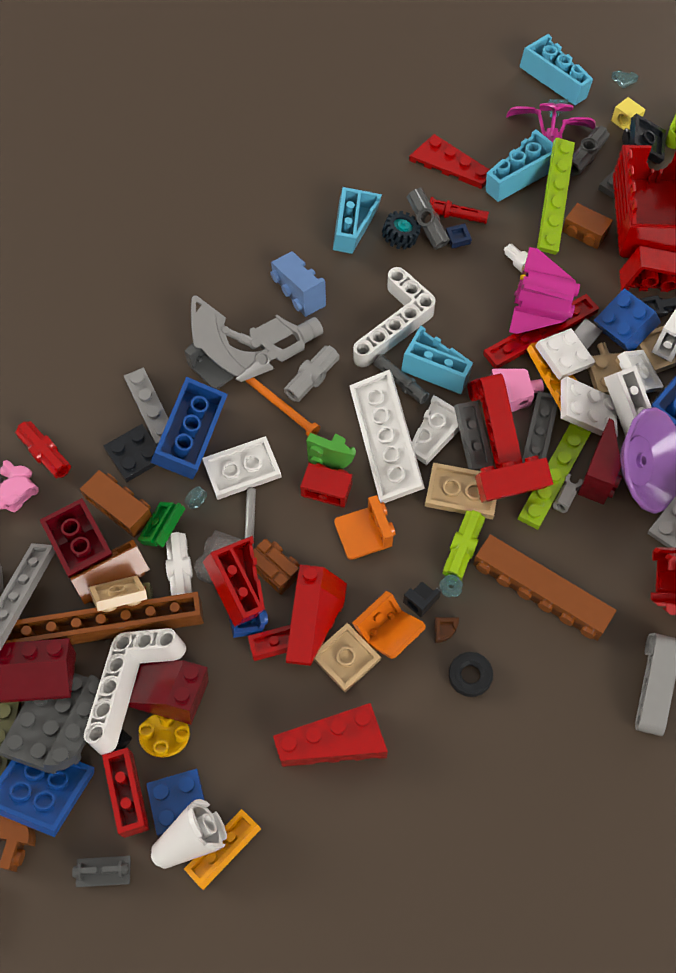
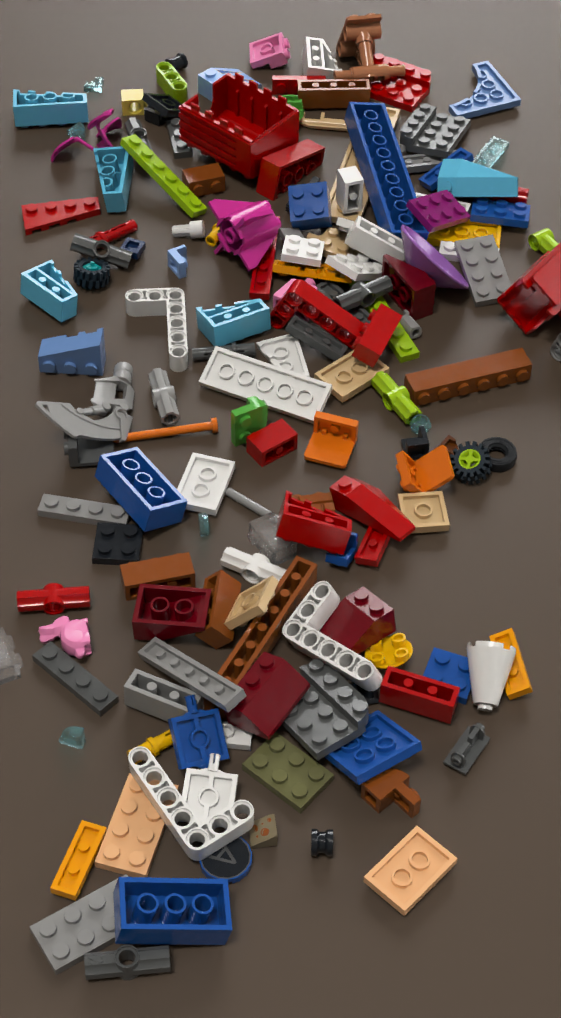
camera: 55 degrees left, 15 degrees down
green plate [137,502,186,547] -> none
red wedge [273,703,388,767] -> none
none -> light blue bracket [167,245,188,279]
none -> dark grey piece [333,275,393,311]
none -> black wheel [450,441,492,485]

